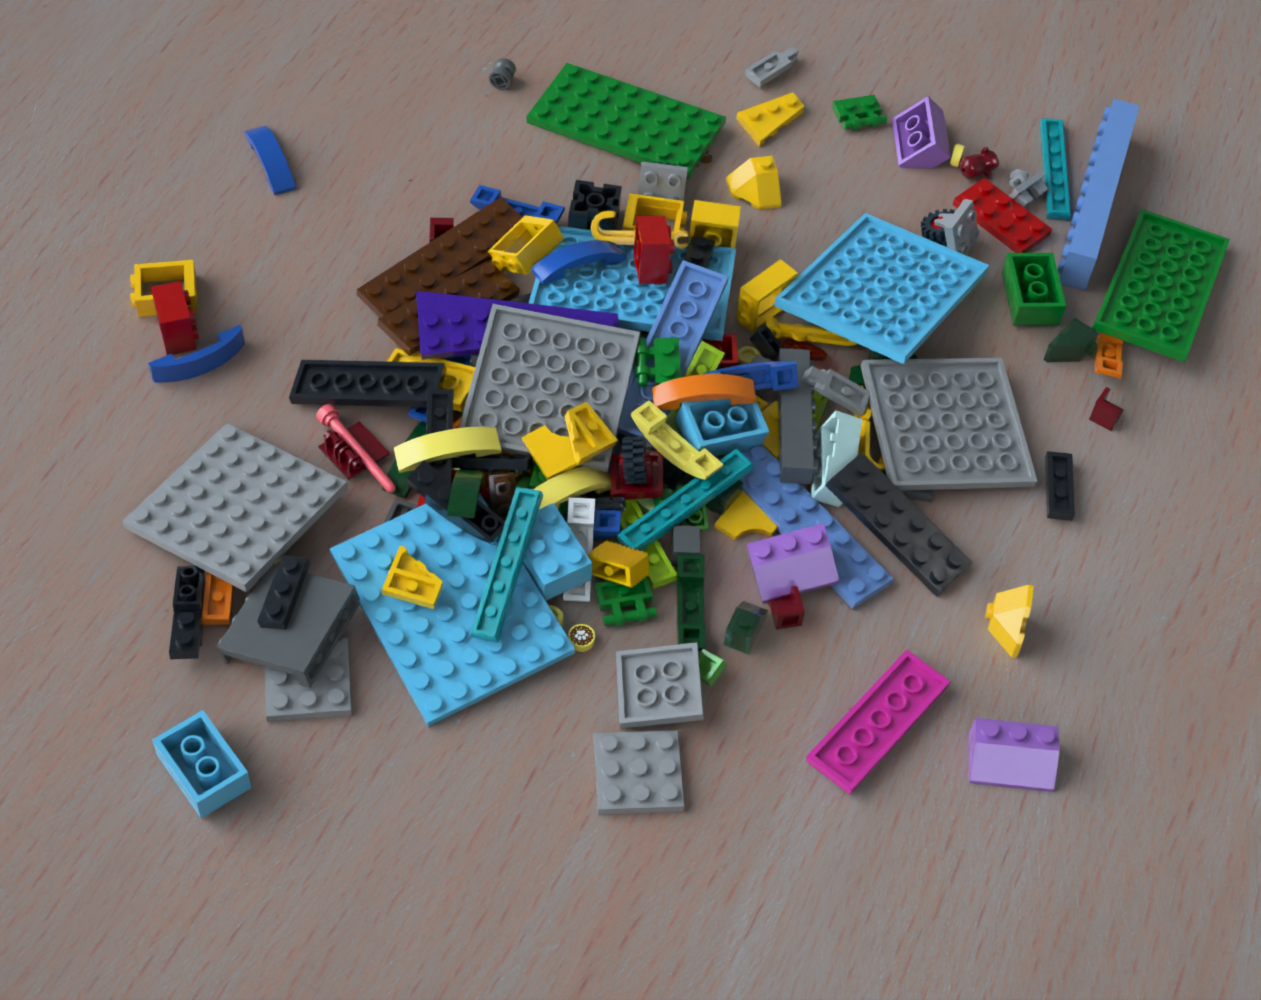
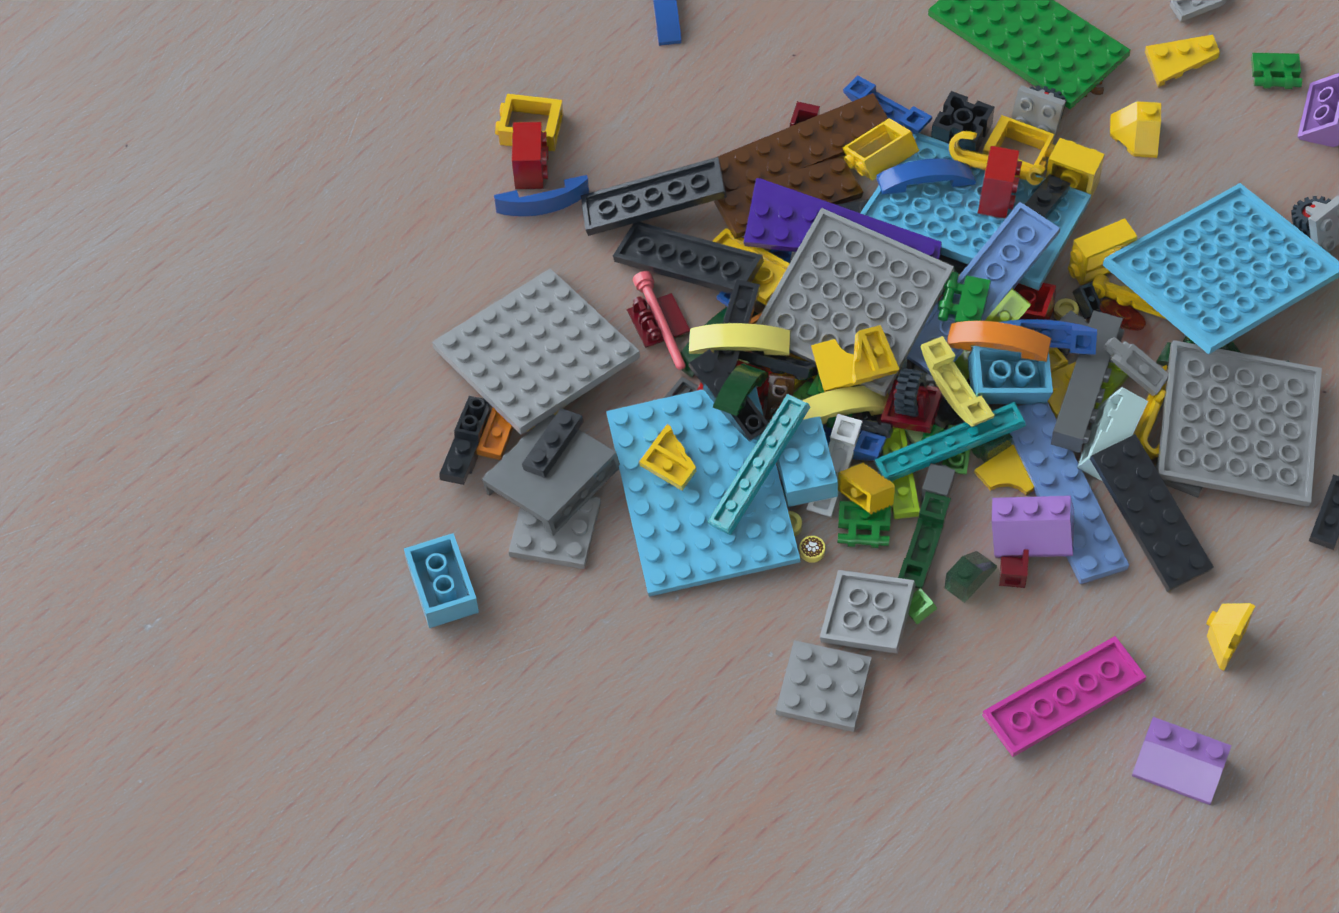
camera: 25 degrees right, 5 degrees up
none -> black plate [581,157,727,236]

